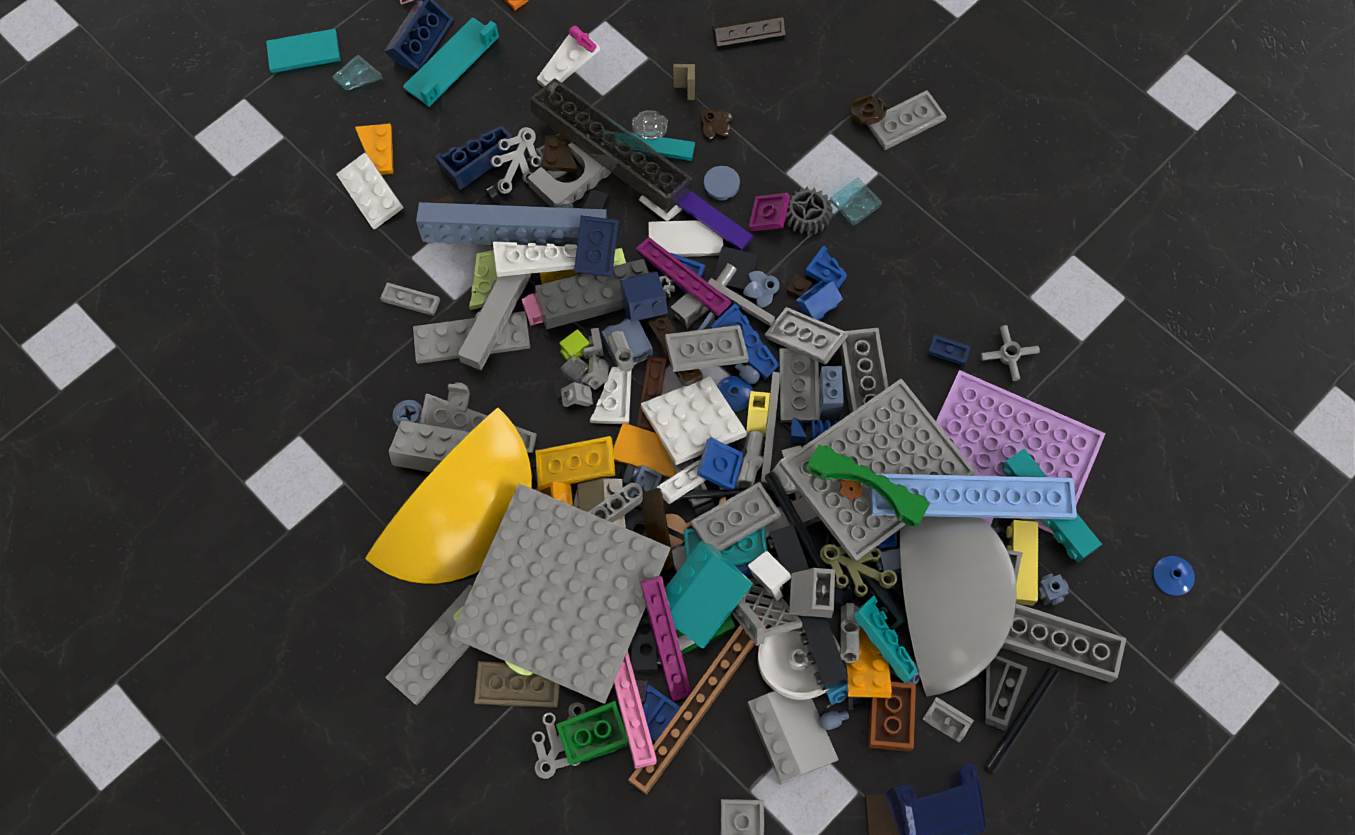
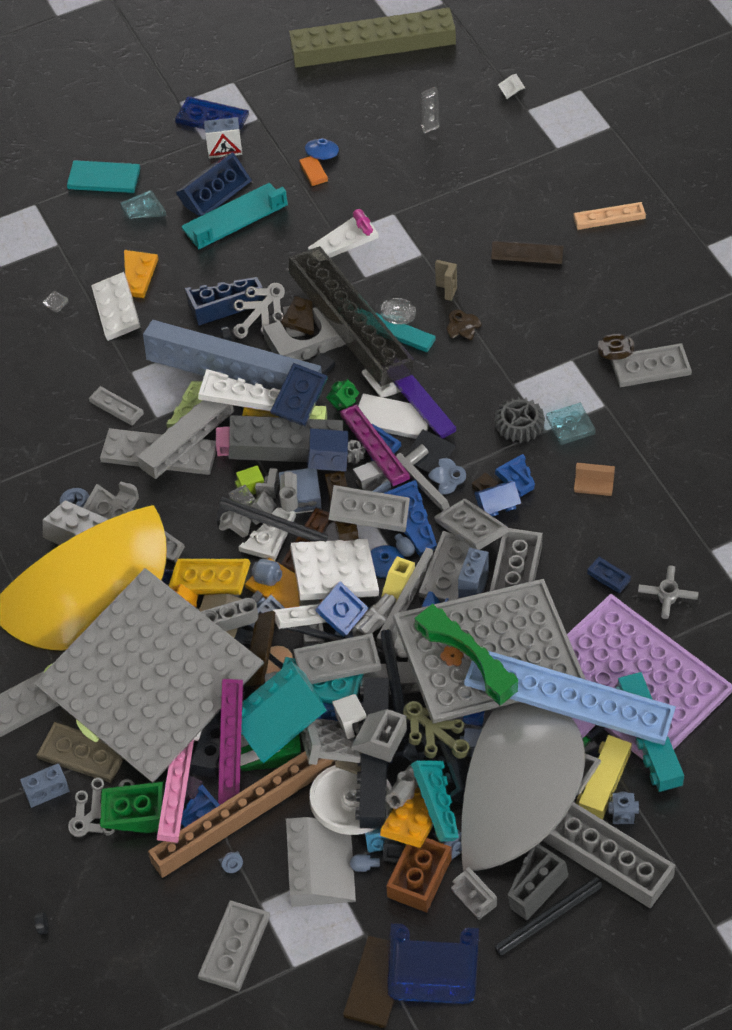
camera: 20 degrees right, 15 degrees down
sand blue tile [704,166,740,200] -> none
magenta tile [748,193,790,231] -> none
none -> sand blue brick [20,763,70,808]
none -> clear tile [43,291,69,313]
none -> sand blue plate [218,851,243,873]
none -> black axle [219,496,328,542]
none -> sand blue head [252,559,282,586]
none -> green brick [326,380,359,411]
none -> medium nougat panel [574,463,615,496]

